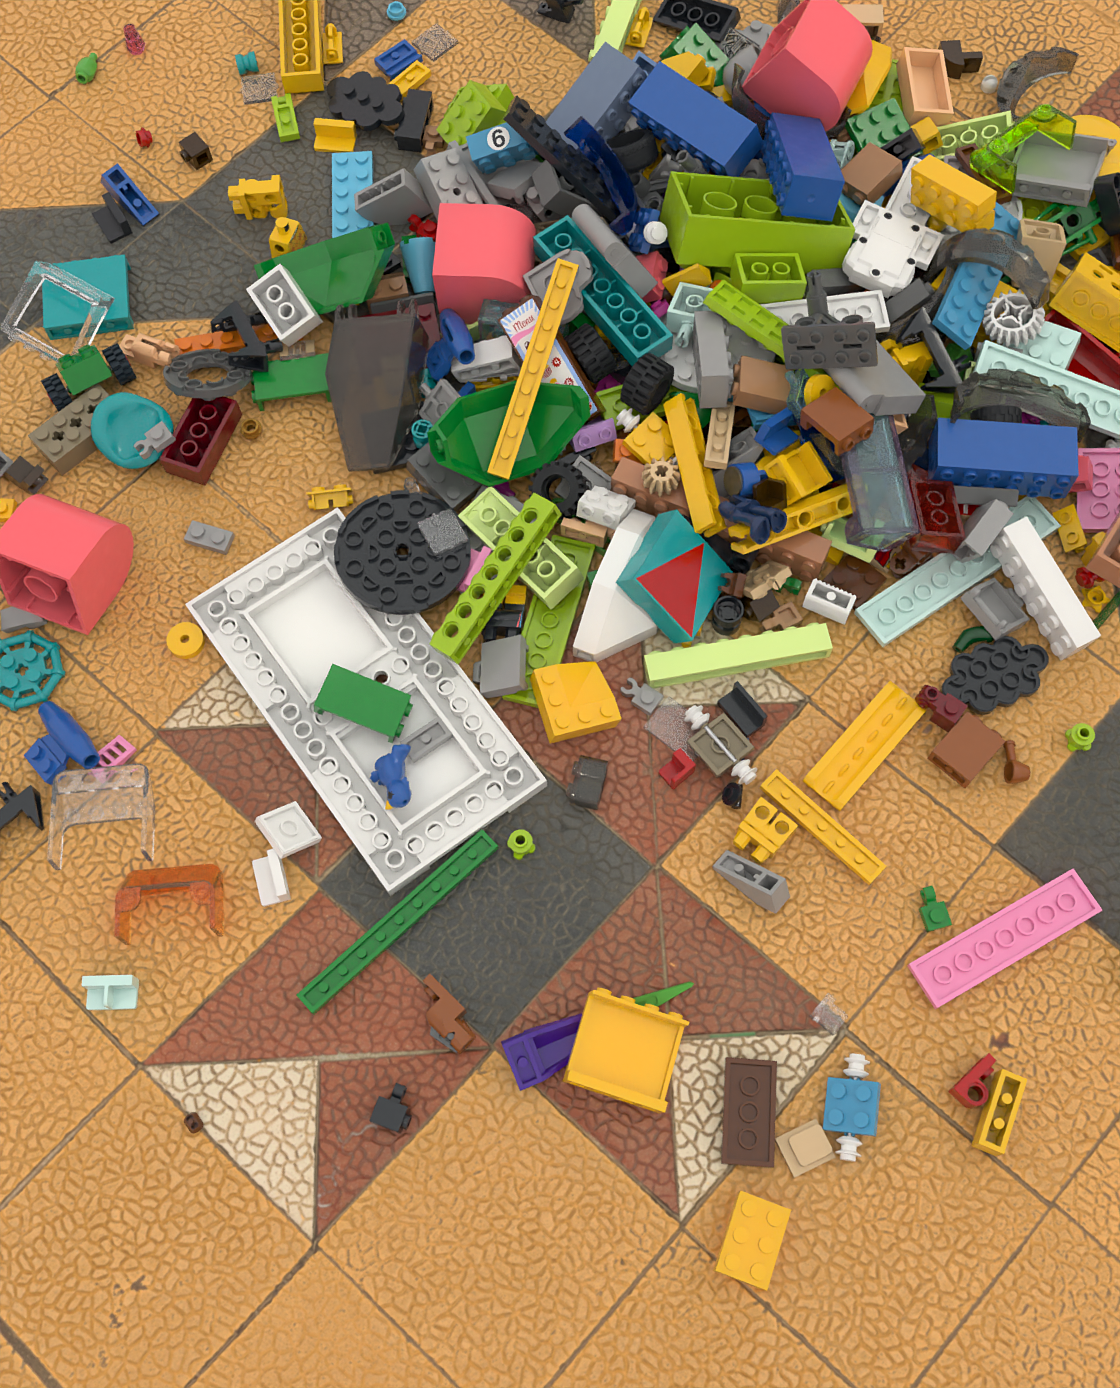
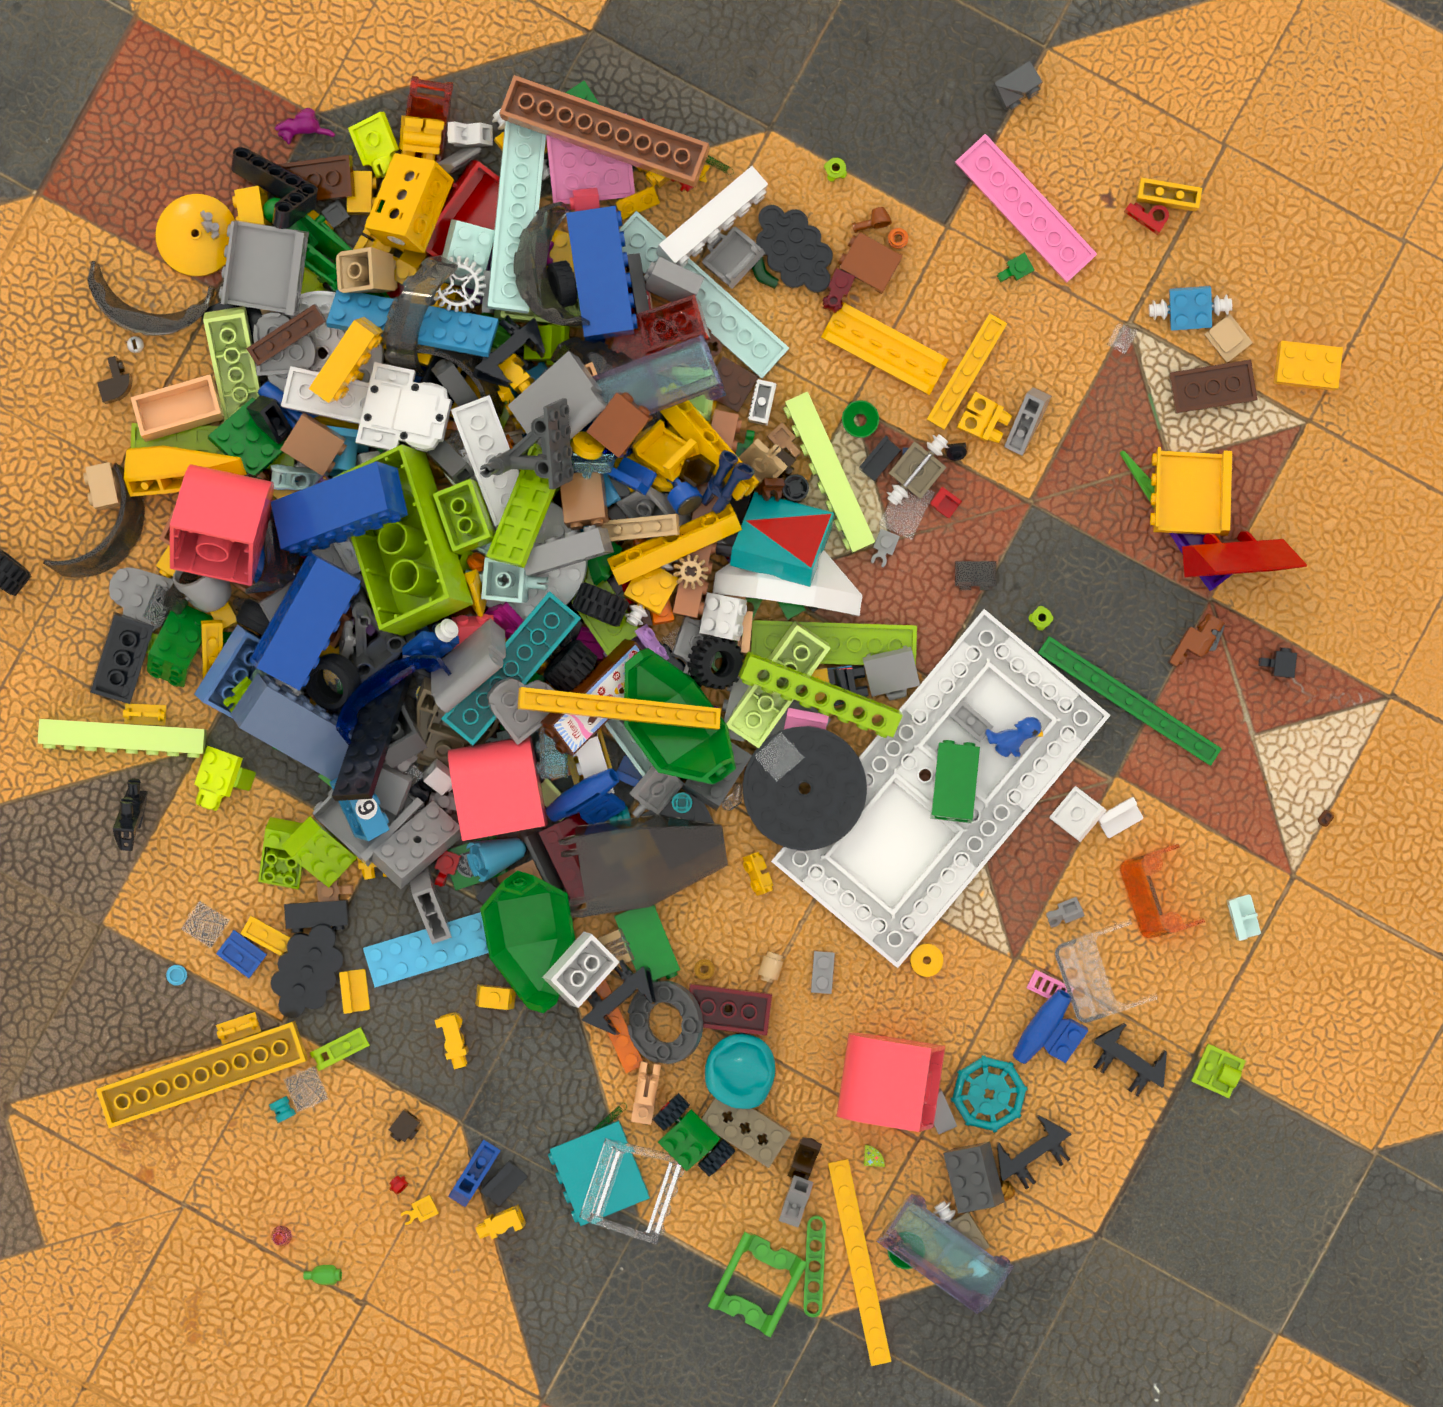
camera: 105 degrees left, 20 degrees up
light grey plate [134,421,176,459] -> none
yellow slope [529,661,621,744] -> none
yellow slope [661,51,709,86] -> none
yellow brick [910,116,943,155] -> none
clear neon green windscreen [969,104,1077,194] -> none
none -> neon yellow plate [194,746,243,811]
none -> lime slope [233,767,256,791]
none -> yellow plate [401,1194,439,1225]
none -> yellow hips [475,1204,526,1239]
none -> green piece [590,1103,627,1132]
none -> tan brick [758,951,783,983]
none -> green piece [842,400,879,438]
none -> orange plate [888,228,908,249]
none -> light grey plate [1046,897,1085,928]
none -> red piece [1182,531,1307,578]

